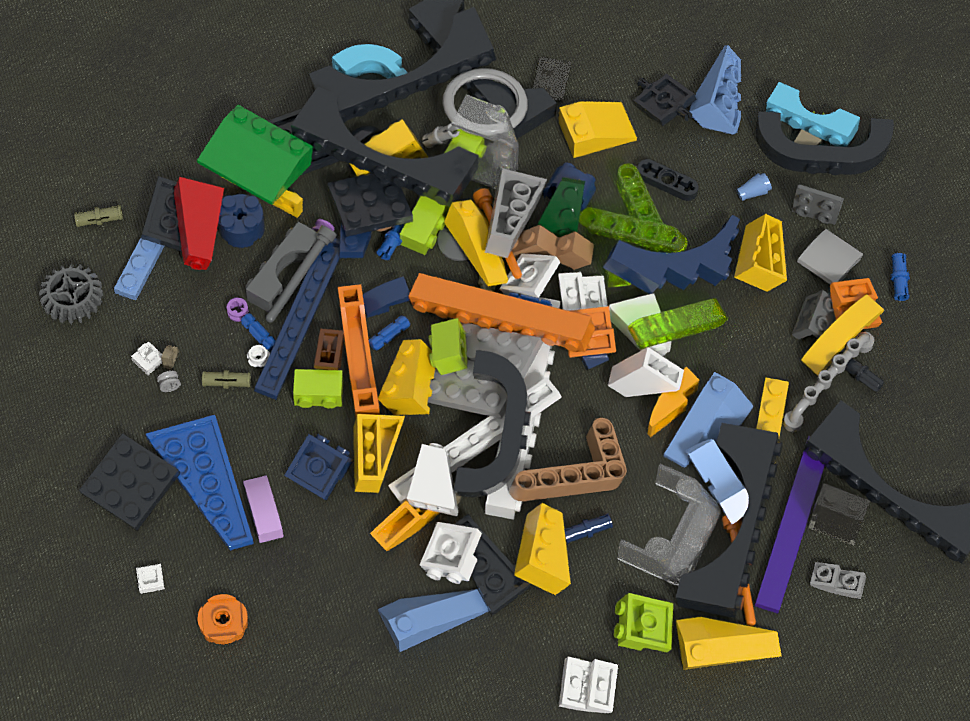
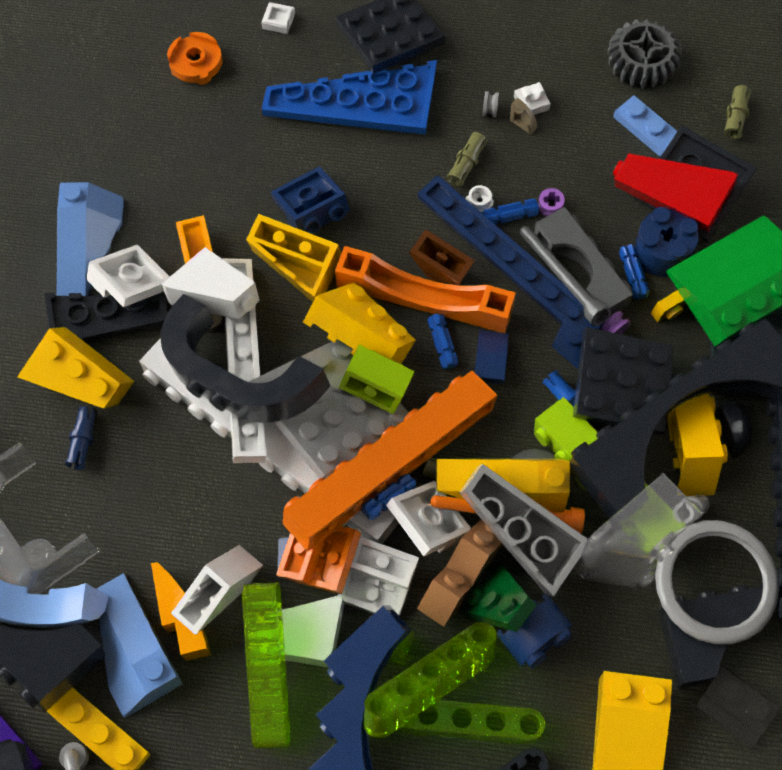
camera: 120 degrees right, 5 degrees up
lavender slope [243,476,283,543] -> none
lime brick [293,369,343,408] -> none
medium nougat beam [509,418,627,501] -> none
none -> blue axle [619,244,650,300]

